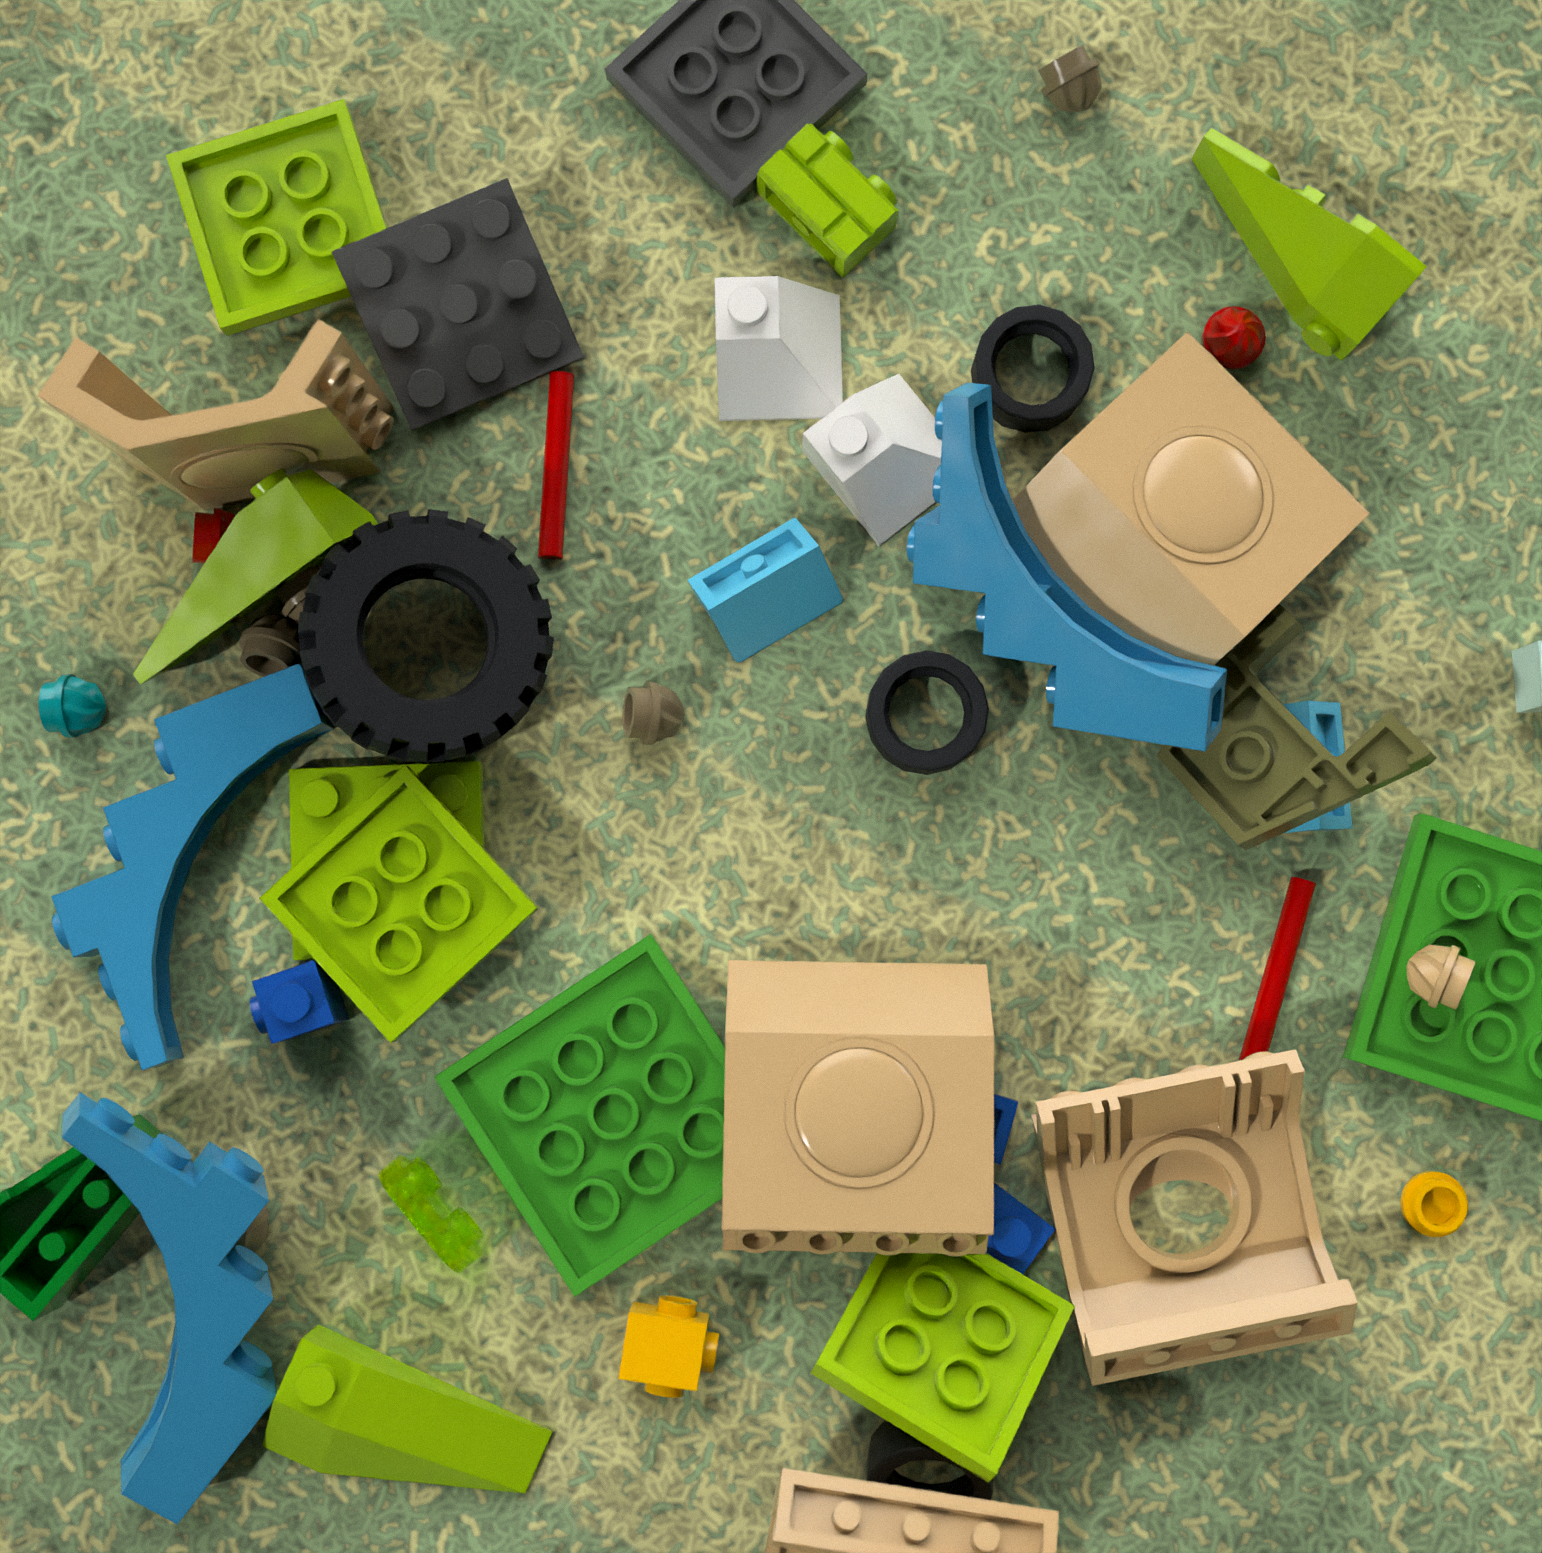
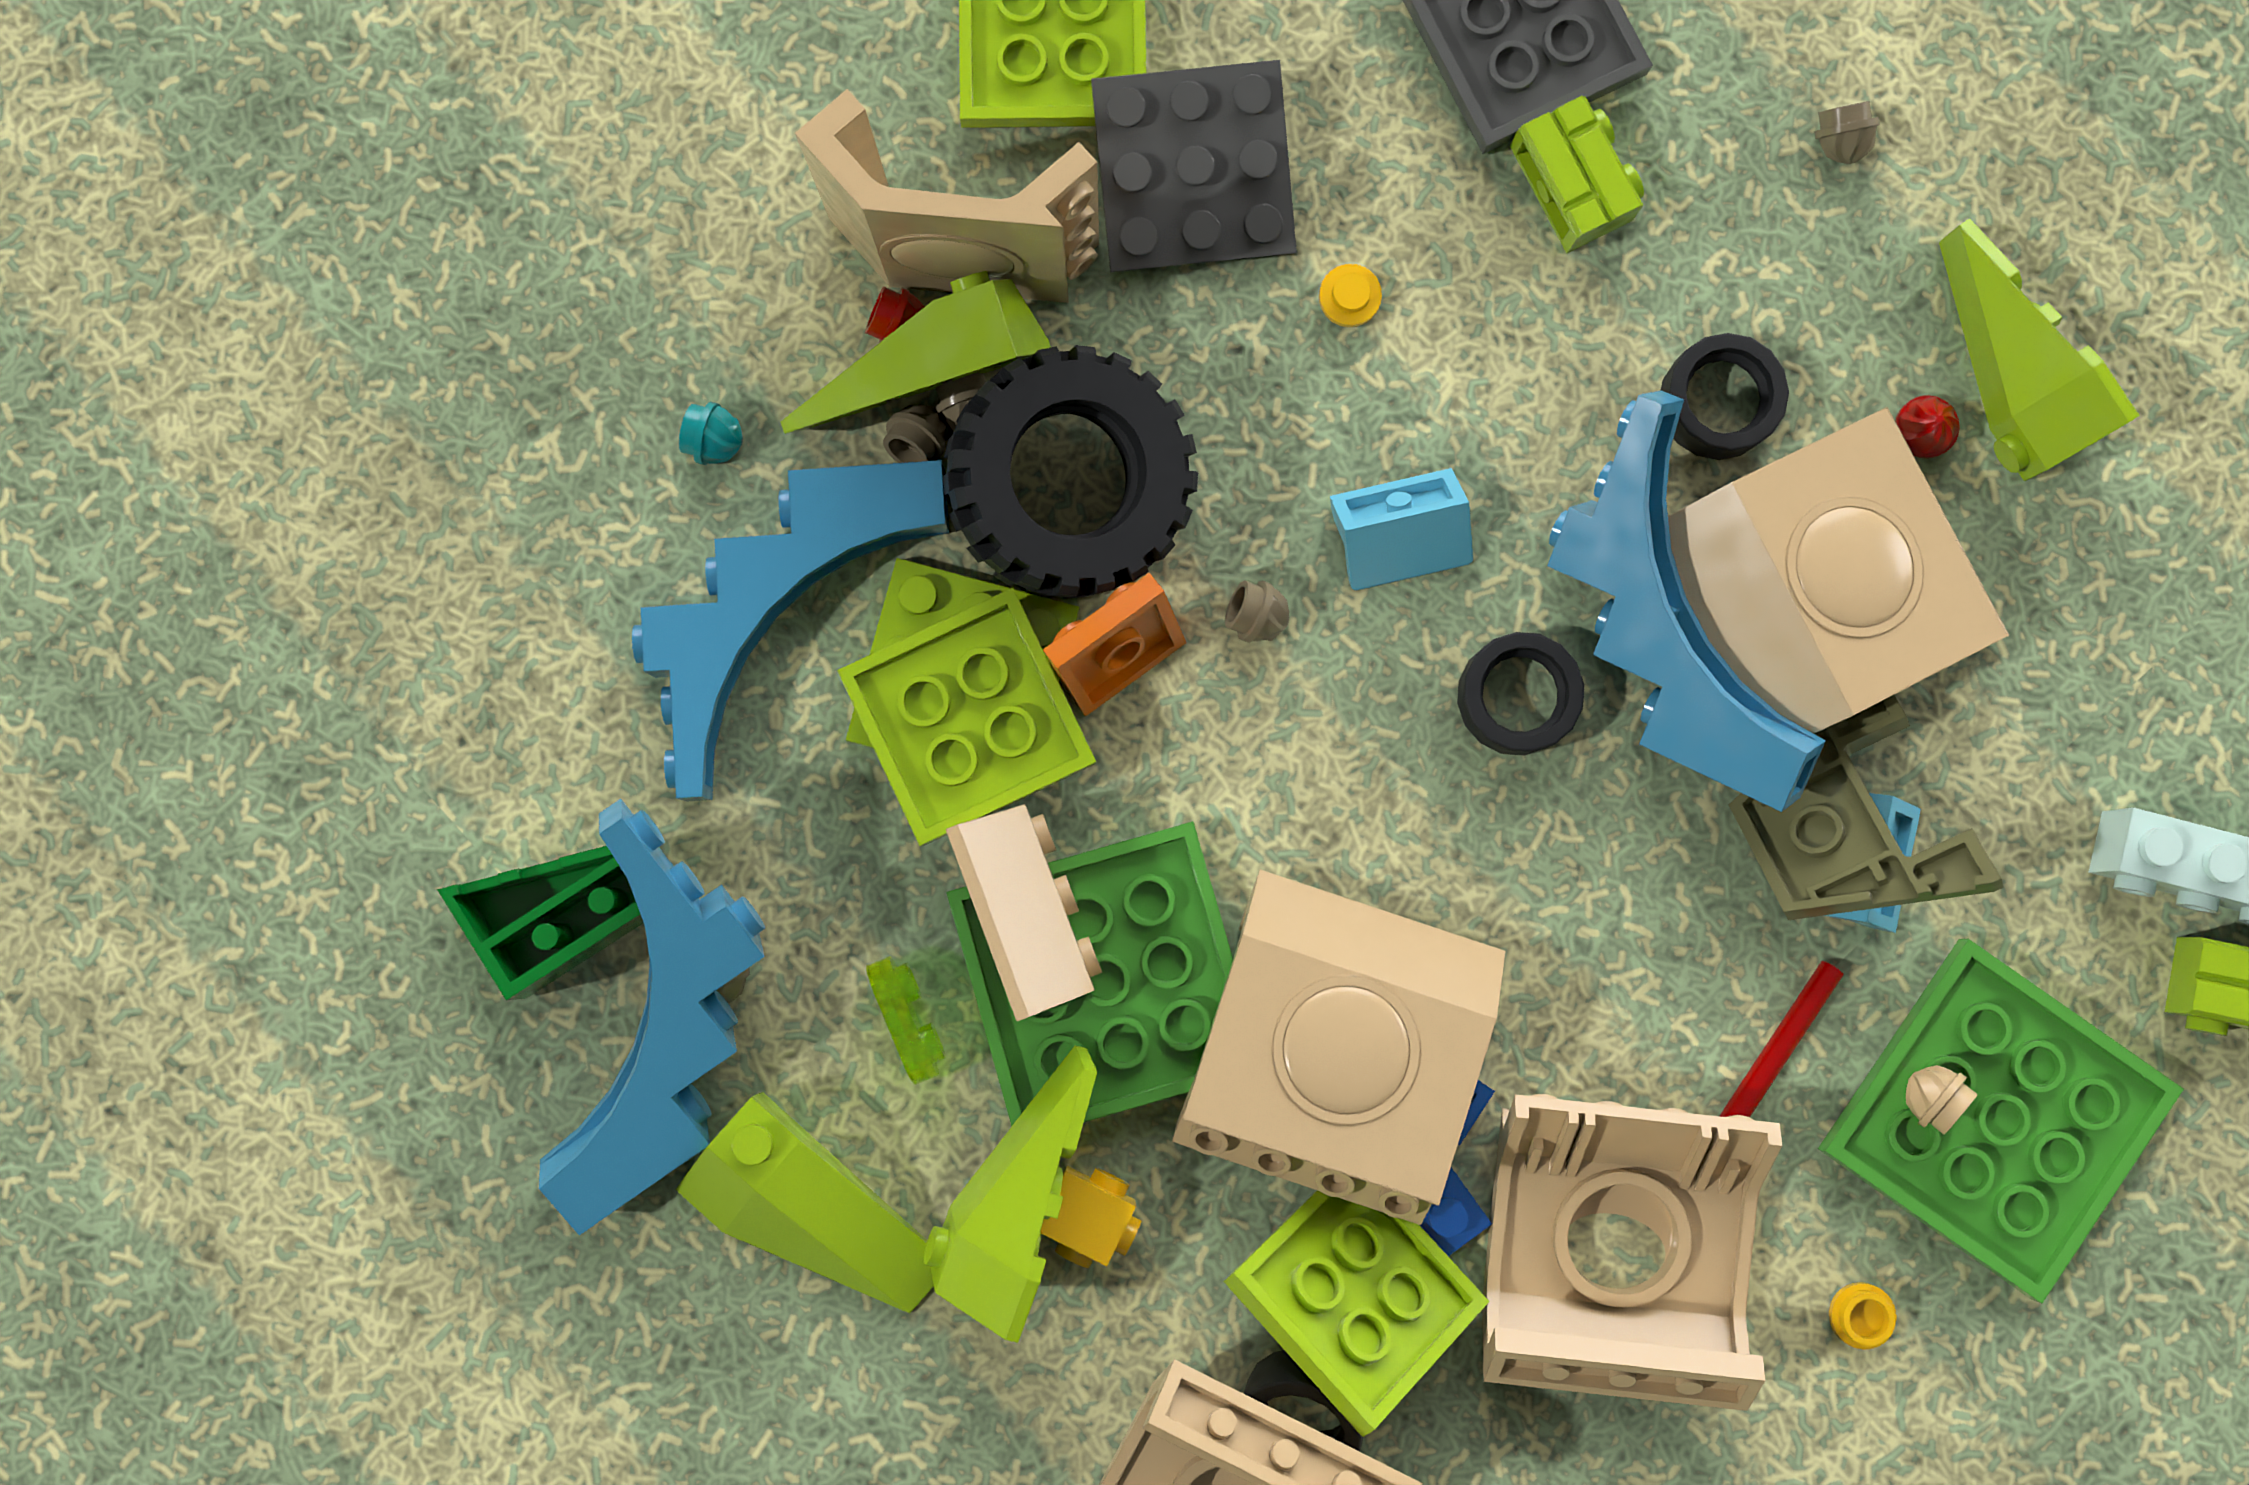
camera: 15 degrees right, 0 degrees up
blue brick [250,960,350,1044] -> none
red bar [538,371,574,560] -> none
white slope [714,276,843,421] -> none
white slope [802,374,942,546] -> none
none -> lime wedge [924,1045,1097,1343]
none -> tan slope [946,804,1102,1021]
none -> orange plate [1043,573,1187,717]
none -> yellow plate [1319,264,1382,327]

